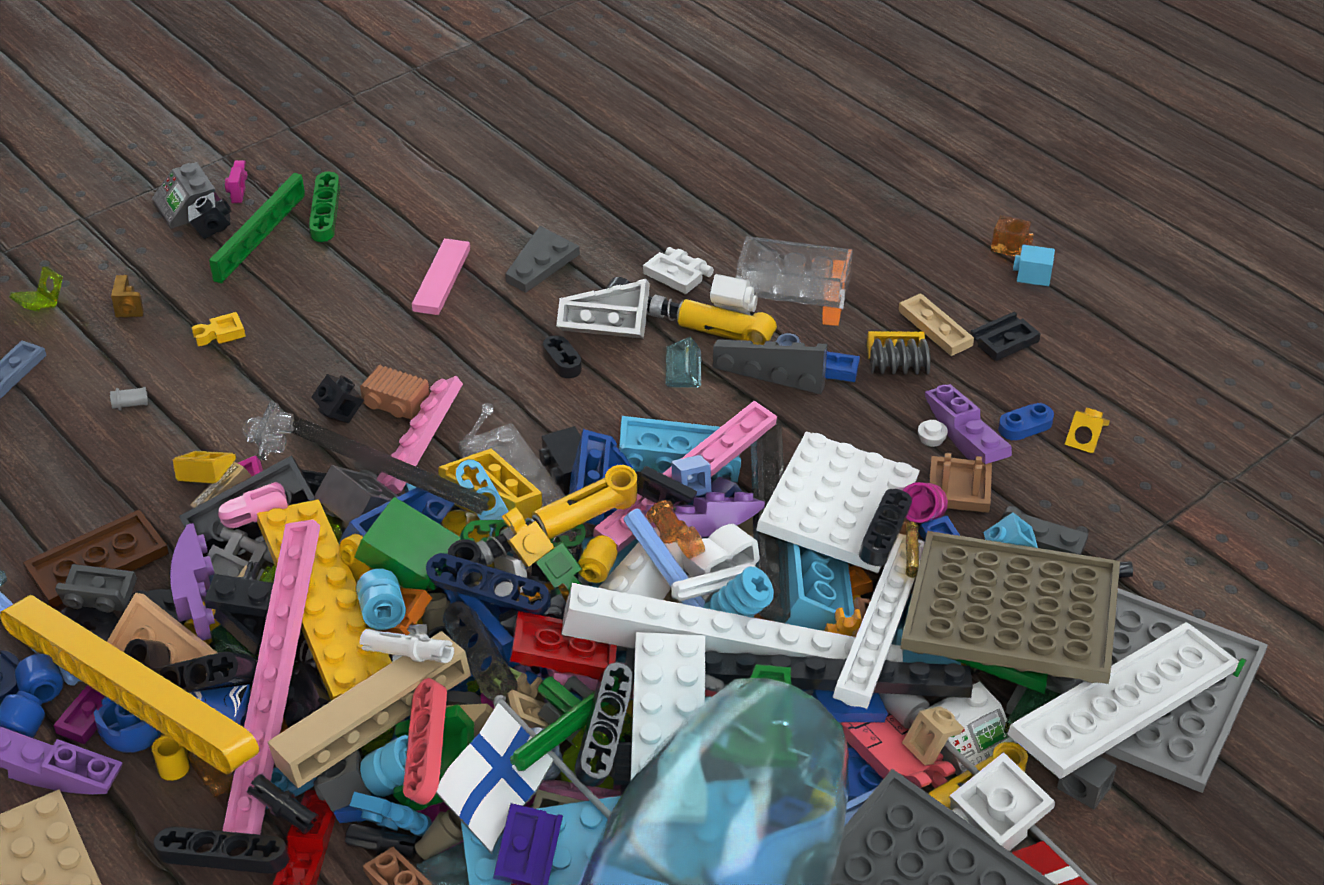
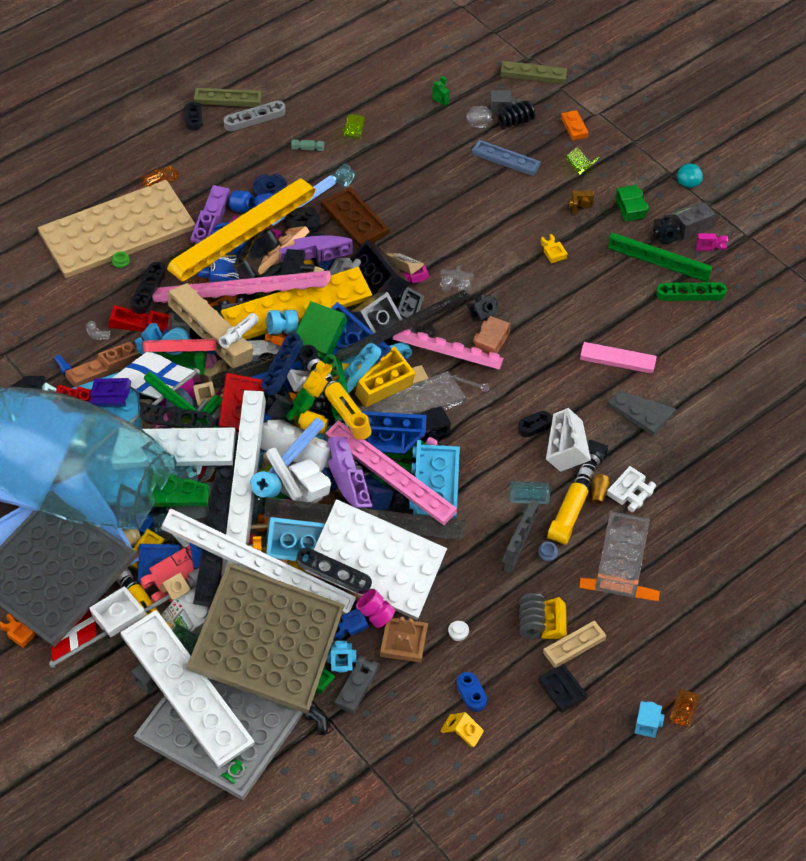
camera: 90 degrees right, 10 degrees up
dark grey bracket [55,564,137,612] -> none
light grey pin [110,387,148,411] -> none
yellow slope [172,451,236,483] -> none
bright pink arm [218,482,288,528] -> none
black pin [247,774,319,834] -> none
black tile [637,466,697,507] -> none
clear orange connector [646,500,705,559] -> none
medium blue plate [671,455,711,497] -> none
white brick [710,274,758,315] -> none
blue plate [825,352,860,382] -> none
clear yellow bar [906,521,919,578] -> none
medium lavender slope [925,384,1012,464] -> none
none -> pearl gold cone [591,474,611,505]
none -> green brick [615,185,649,221]
none -> teal hair [676,163,703,188]

